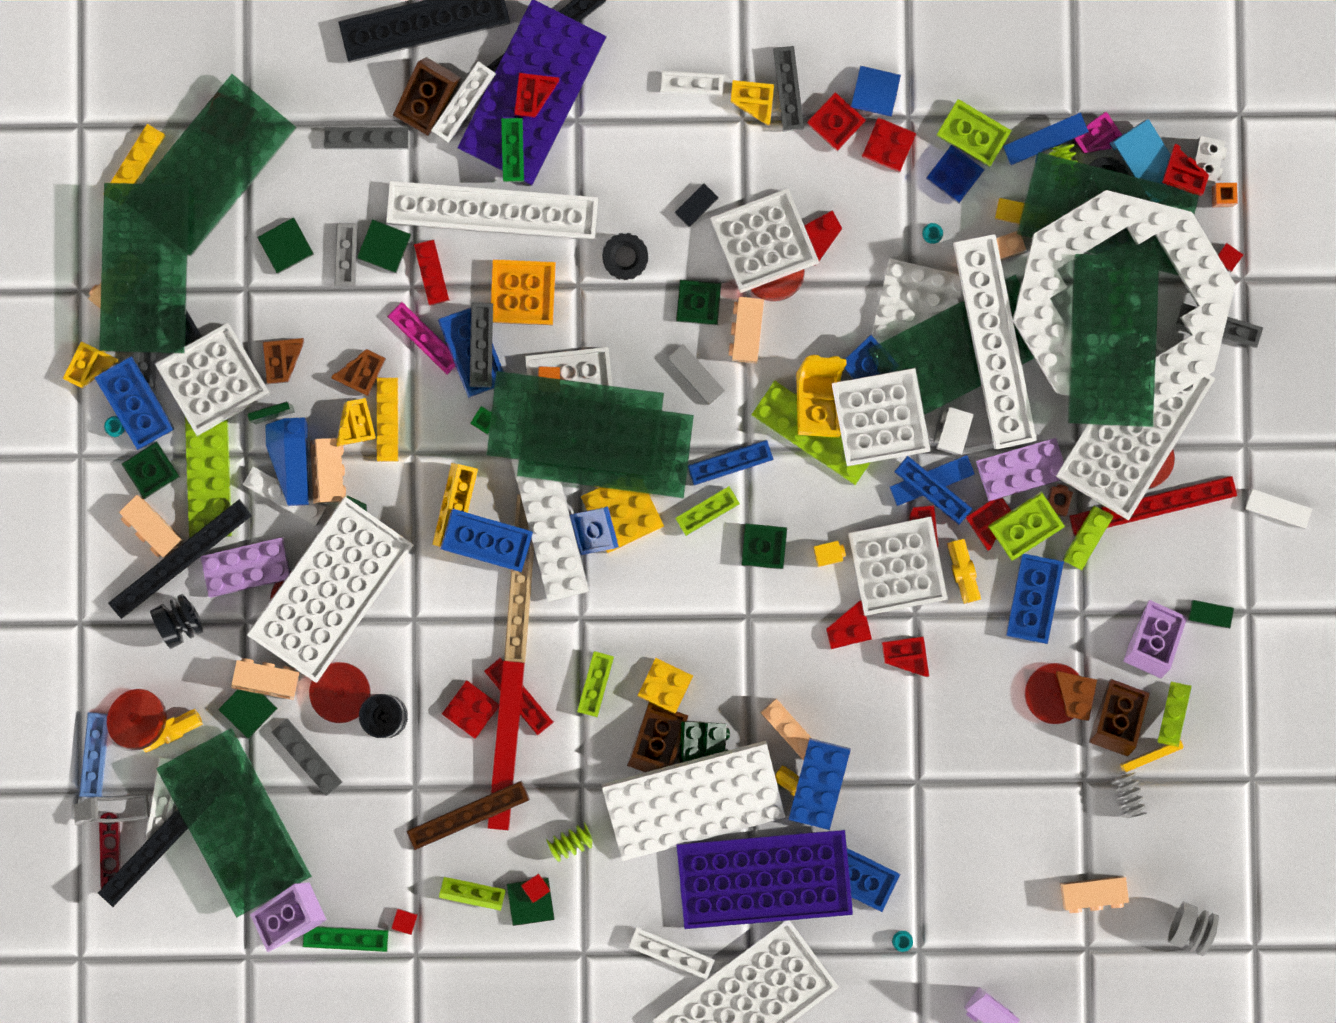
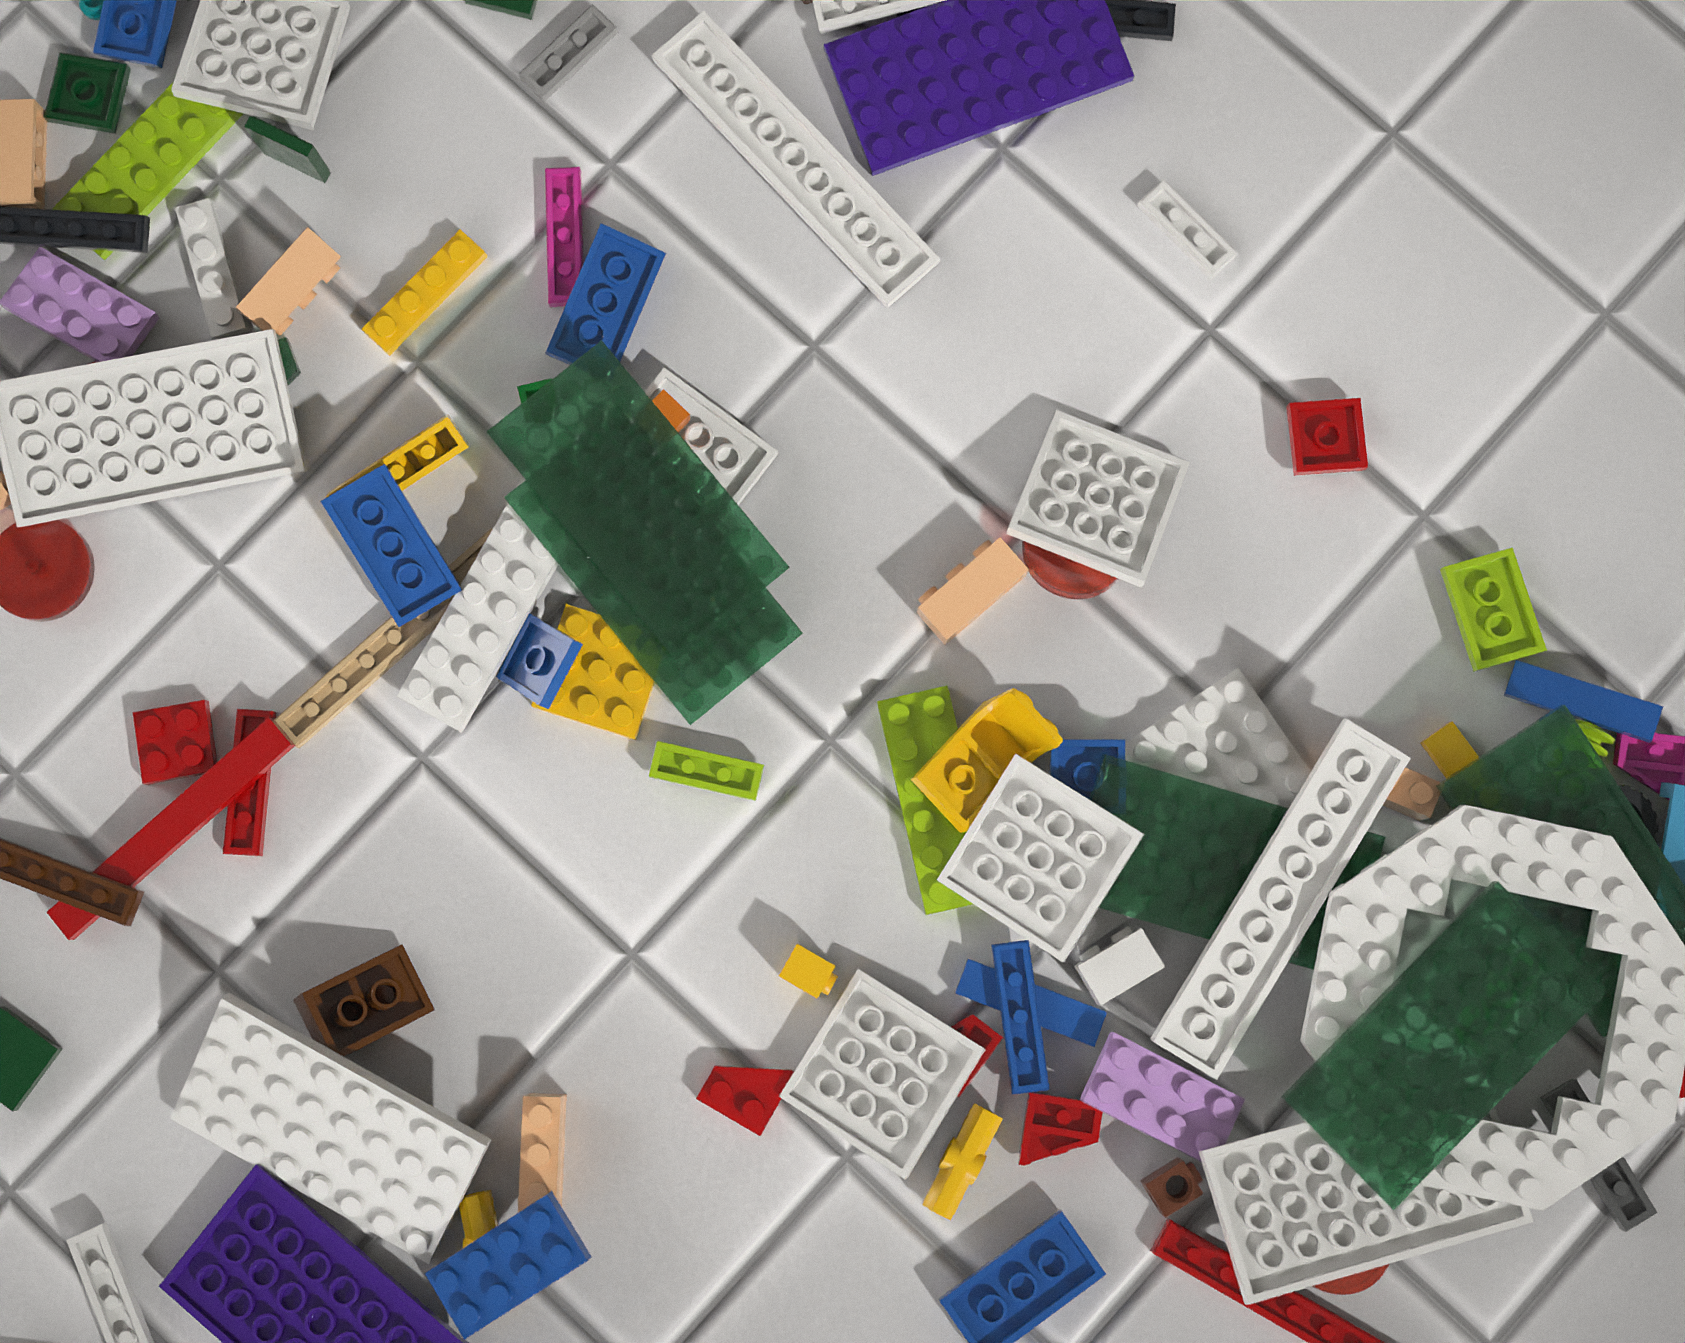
camera: 45 degrees right, 5 degrees down
dark orange wing [263,338,304,384] -> none
blue wedge [265,417,309,506] -> none
dark orange wing [331,349,386,396] -> none
yellow wing [336,398,376,447] -> none
dark green tile [357,219,411,274] -> none
black wheel [359,694,408,738] -> none
red plate [414,240,450,306] -> none
dark grey plate [470,302,493,388] -> none
light orange plate [491,259,556,326] -> none
green plate [501,118,524,182] -> none
red wing [514,73,559,118] -> none
red tile [521,873,551,903] -> none
lime piece [546,822,593,862] -> none
lime plate [577,651,614,717] -> none
black tyre [602,233,648,280] -> none
yellow plate [637,658,693,714] -> none
light grey tile [668,344,725,405] -> none
black tile [675,183,719,228] -> none
dark green tile [676,280,721,326] -> none
dark green plate [679,722,730,763] -> none
blue tile [687,440,774,486] -> none
yellow wing [730,80,774,125] -> none
dark green plate [741,523,787,569] -> none
dark grey plate [773,46,804,132] -> none
red wing [804,210,842,266] -> none
blue slope [851,65,901,117] -> none
red plate [862,117,916,173] -> none
red wing [882,636,930,677] -> none
teal plate [922,223,943,244] -> none
clear blue plate [926,144,985,204] -> none
lime tile [988,491,1065,561] -> none
lime plate [1063,505,1114,571] -> none

